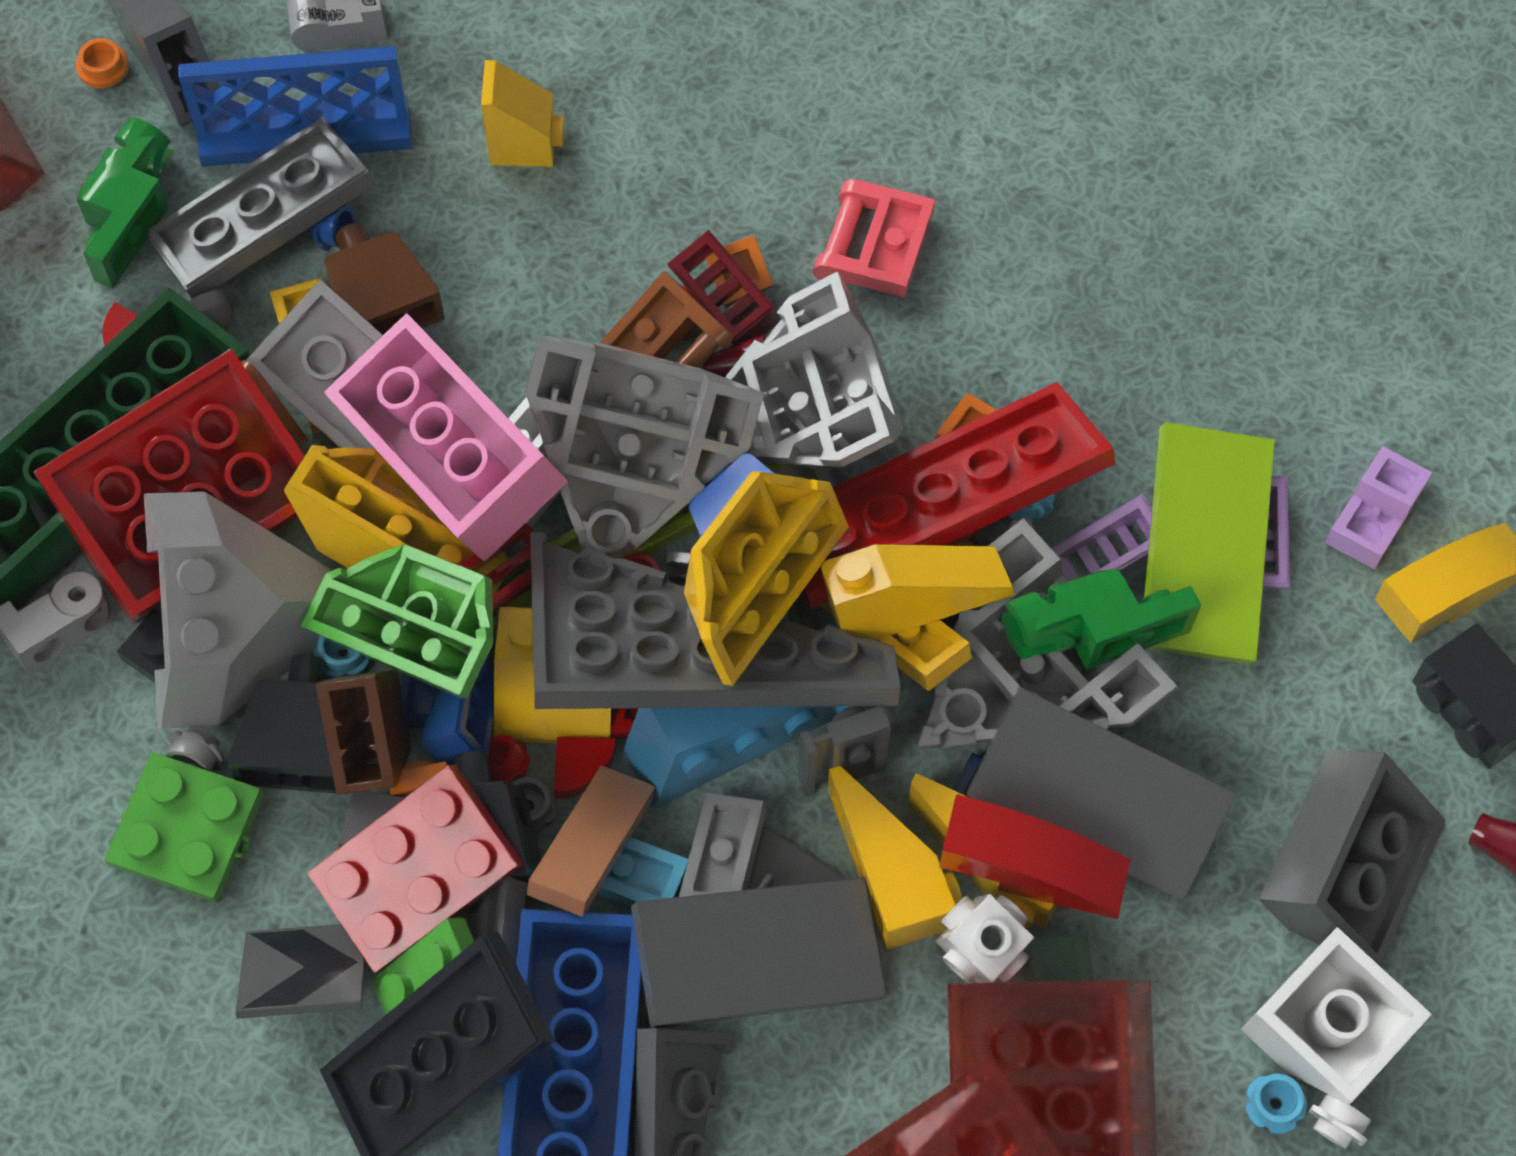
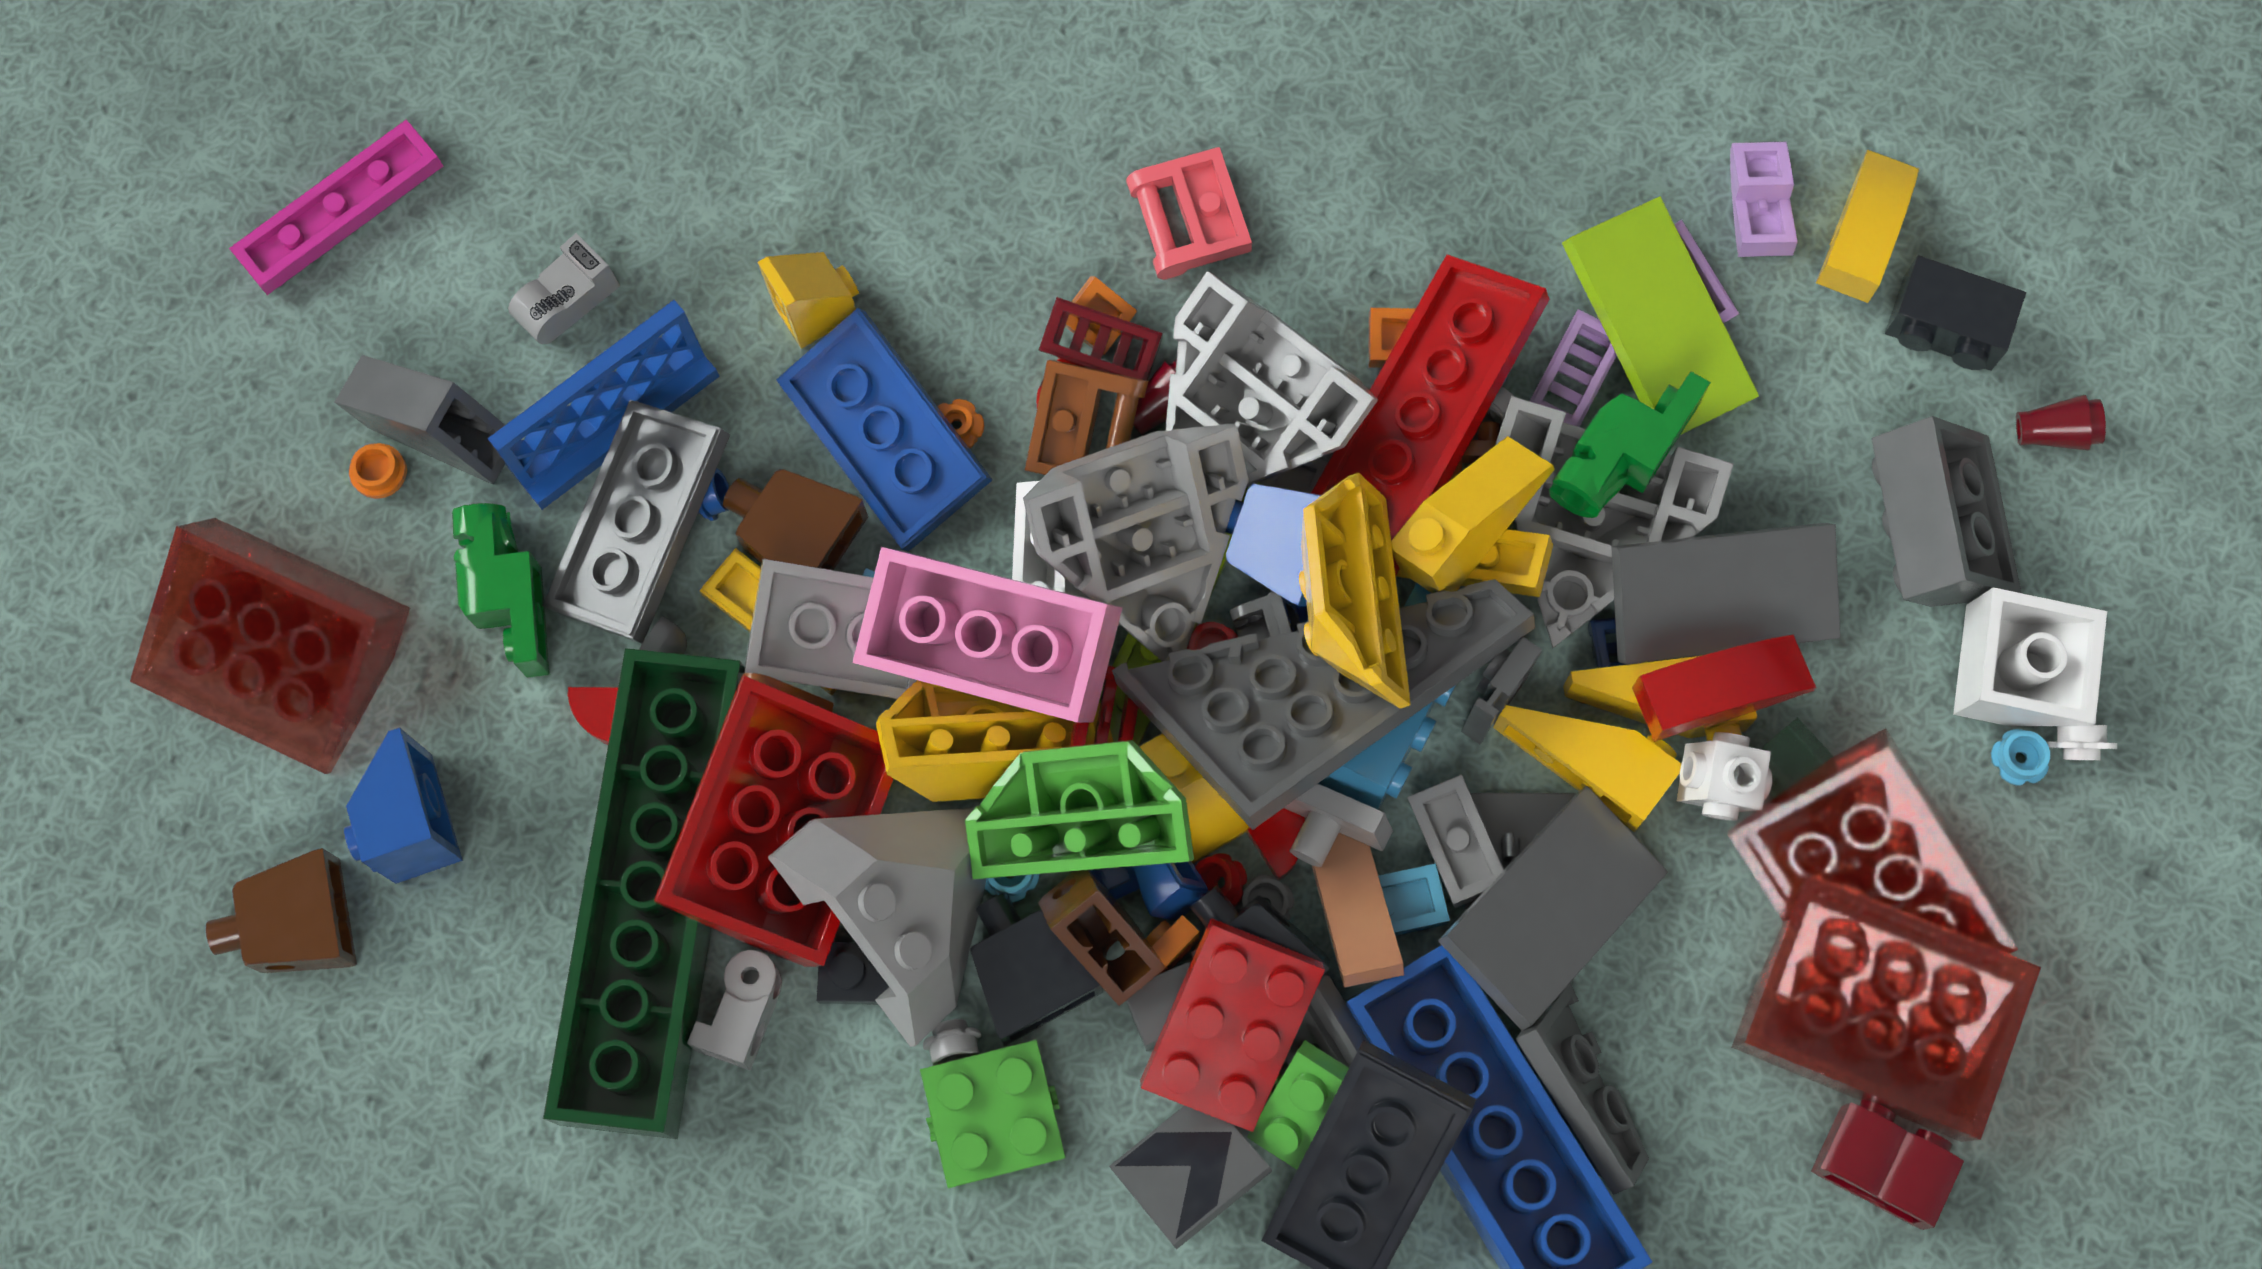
camera: 30 degrees left, 10 degrees up
none -> blue tile [776,308,993,551]
none -> orange plate [937,399,985,449]
none -> light grey tile [1284,784,1393,867]

